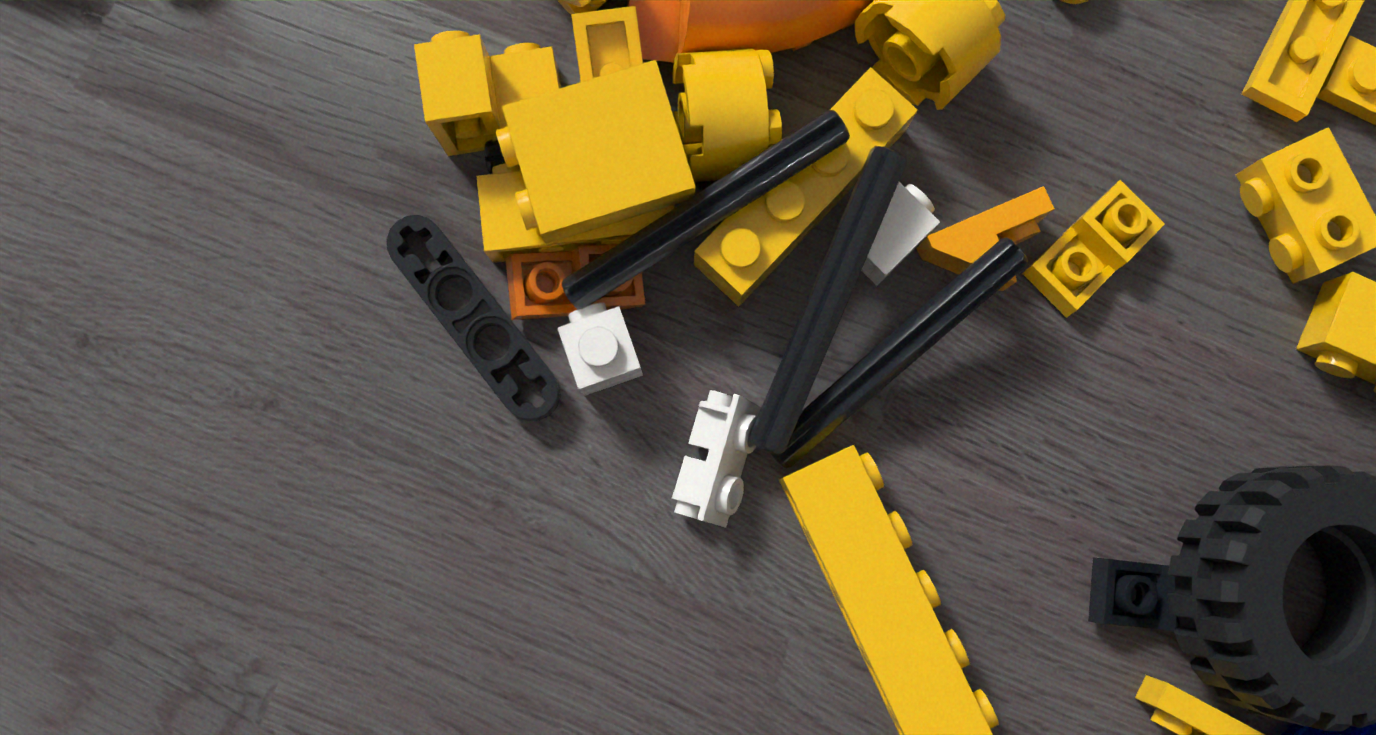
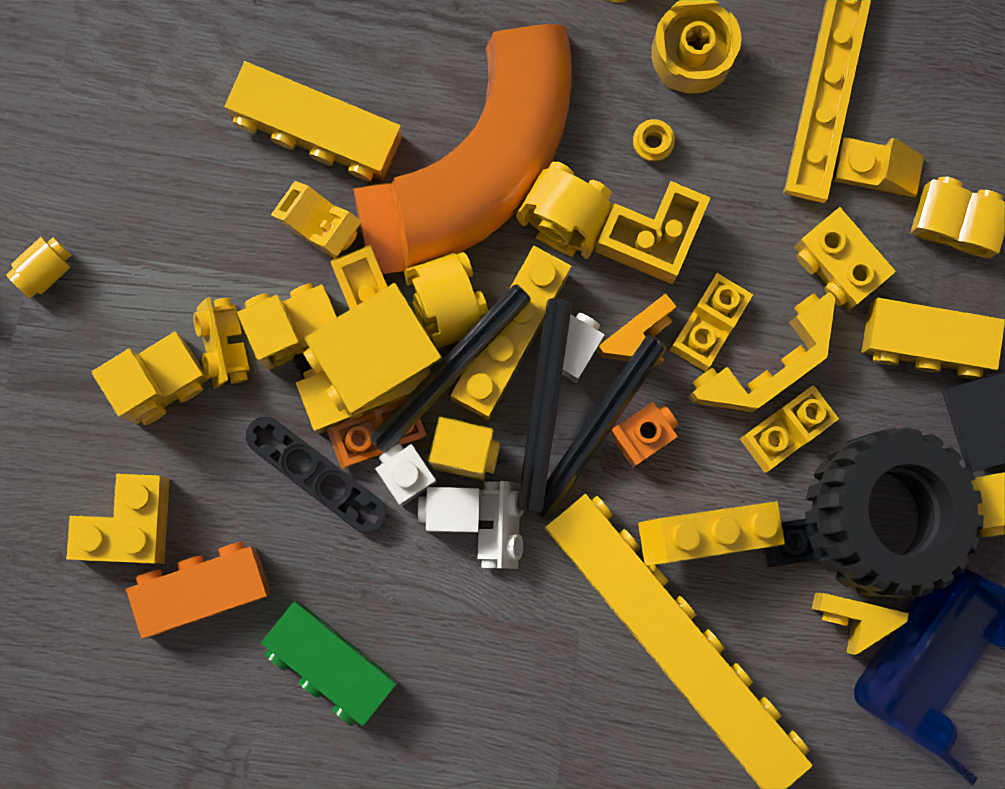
camera: 15 degrees left, 0 degrees up
none -> yellow brick [67,474,170,564]
none -> yellow brick [91,331,209,425]
none -> orange brick [126,541,272,639]
none -> yellow hinge [193,297,250,389]
none -> green brick [261,601,398,726]
none -> white brick [418,487,480,533]
none -> yellow brick [429,417,500,481]
none -> yellow brick [595,181,710,284]
none -> orange brick [609,402,679,468]
none -> yellow brick [638,501,785,566]
none -> yellow slope [688,292,835,412]
none -> yellow slope [740,385,839,473]

